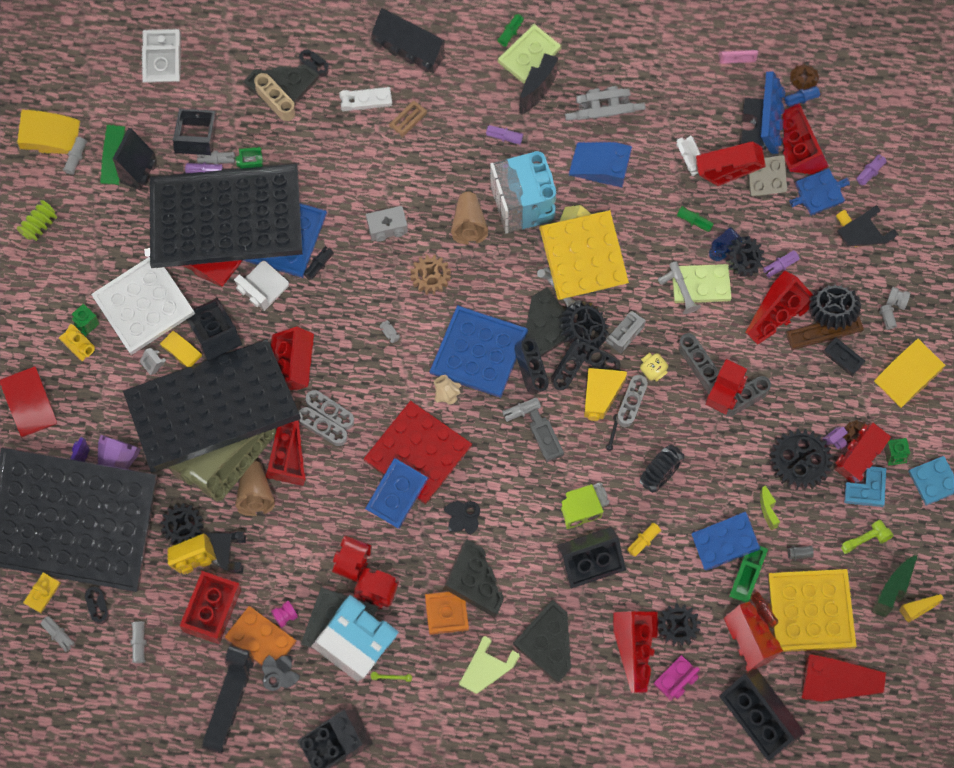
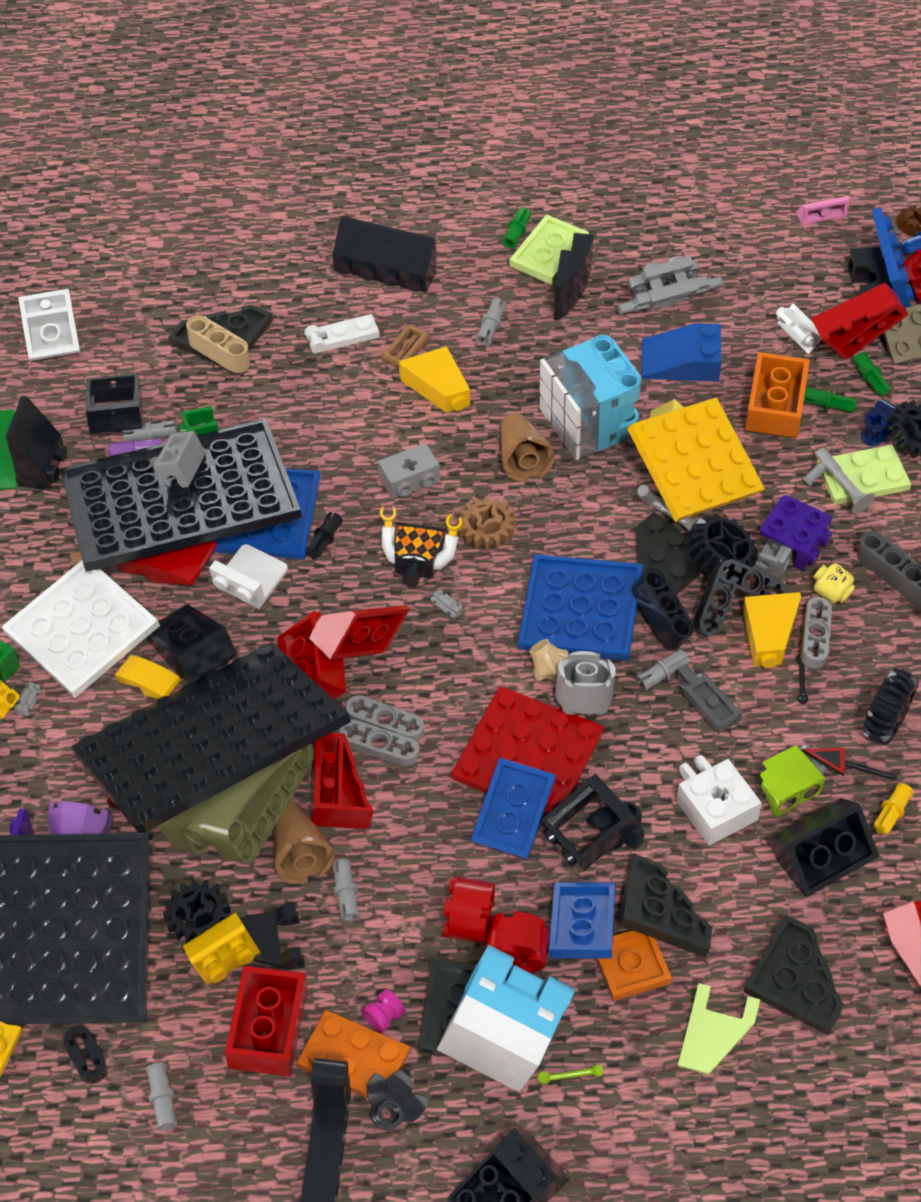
camera: 10 degrees left, 15 degrees down
light grey axle [41,616,75,652] -> none
light grey tile [140,348,166,375] -> none
black beam [299,49,329,77] -> none
medium lavender axle [486,125,523,145] -> none
none -> light grey piece [14,682,41,717]
none -> light grey hinge [153,431,205,488]
none -> red slope [309,605,410,660]
none -> light grey pin [332,859,360,922]
none -> torso [380,506,464,586]
none -> yellow slope [399,347,470,413]
none -> light grey pin [475,298,507,346]
none -> black window [541,773,639,871]
none -> blue plate [549,882,616,958]
none -> light grey brick [555,651,616,715]
none -> white hinge [677,755,762,846]
none -> orange brick [745,352,810,438]
none -> dark purple bracket [760,495,833,572]
none -> black piece [802,748,897,780]
none -> green axle [852,352,891,397]

